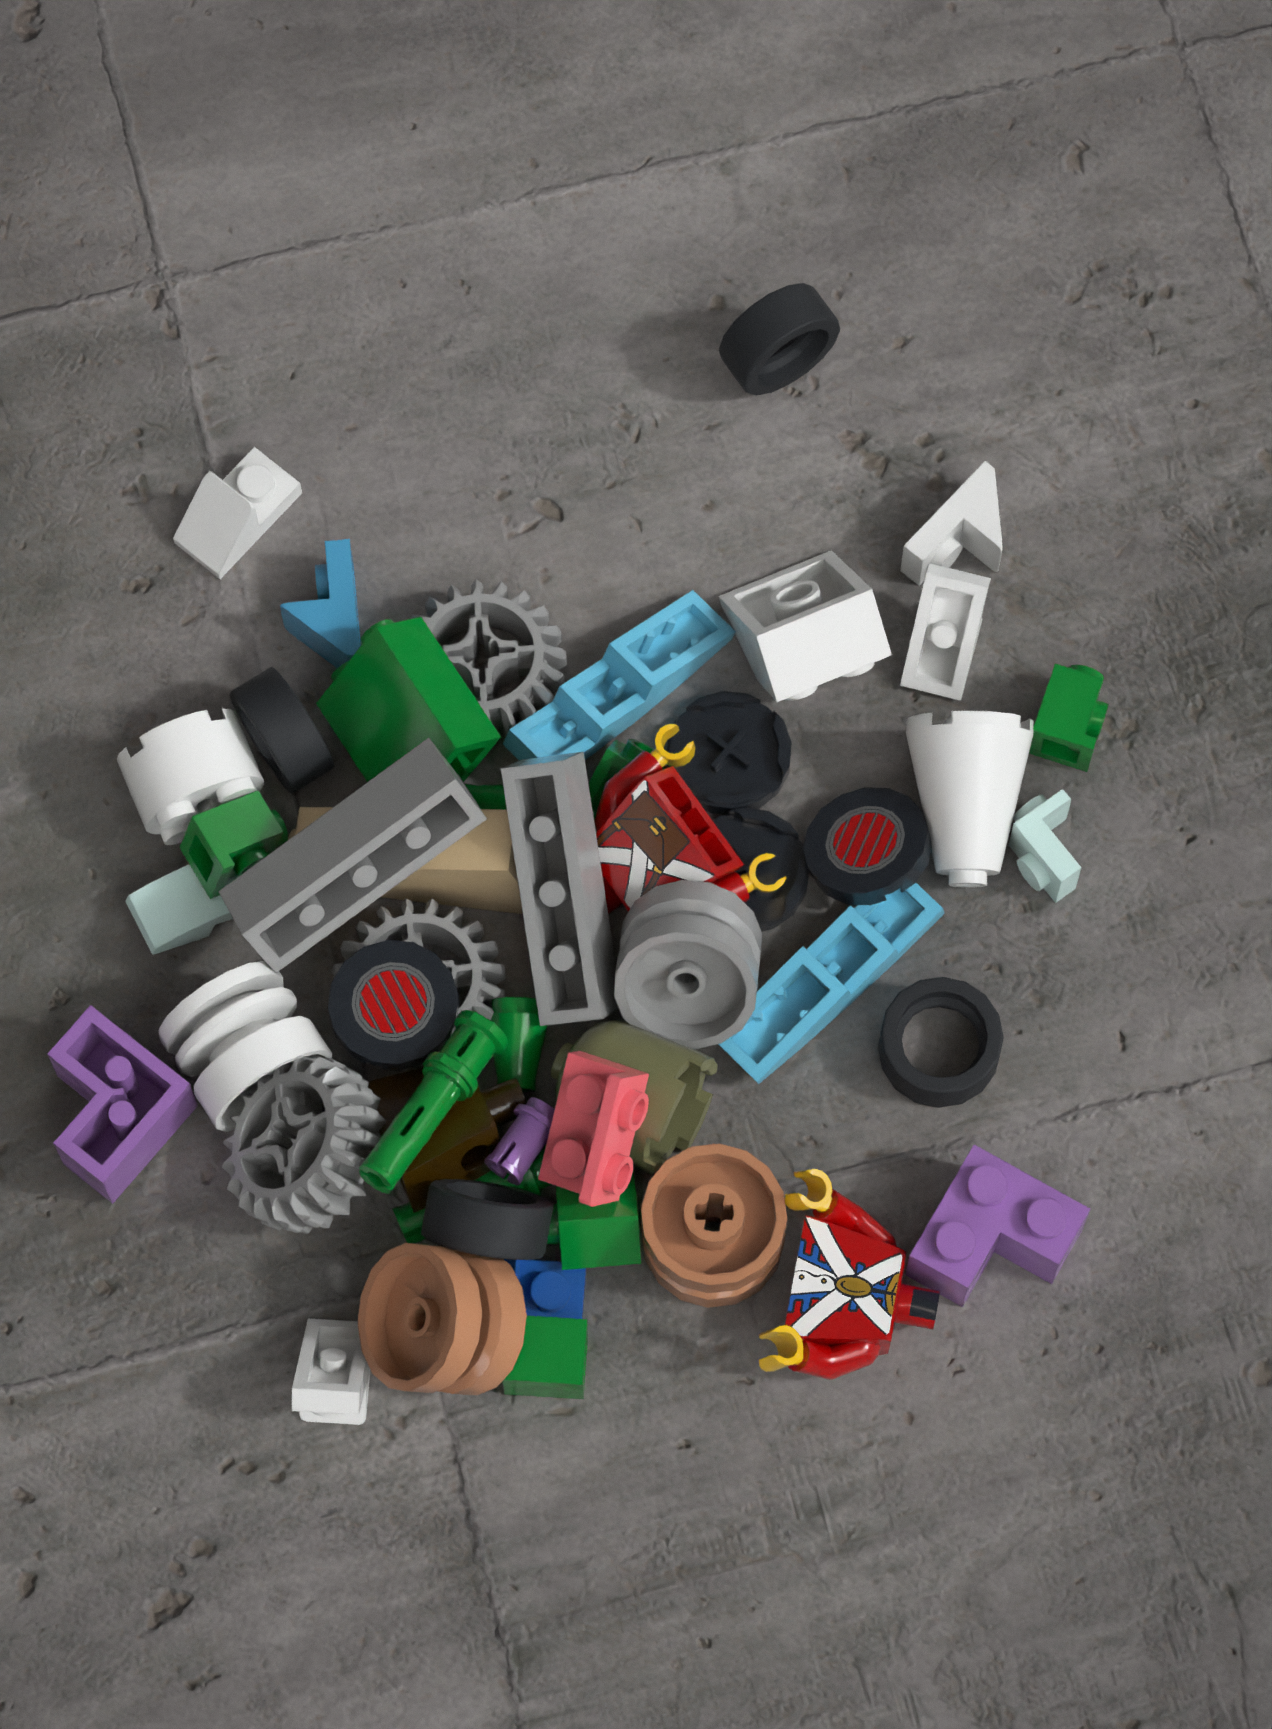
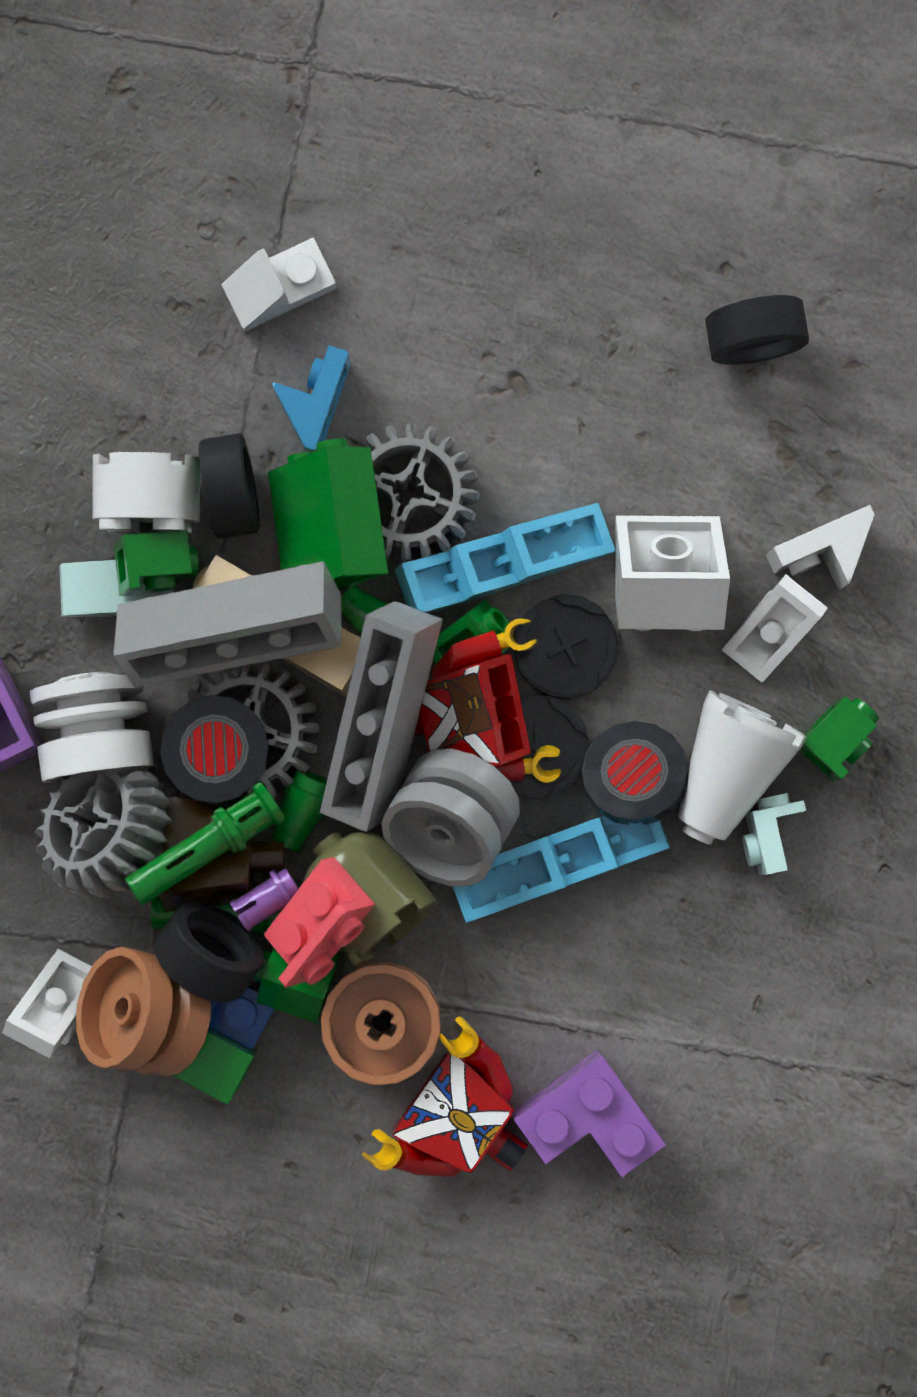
camera: 20 degrees right, 15 degrees up
black tyre [878,977,1004,1108] -> none

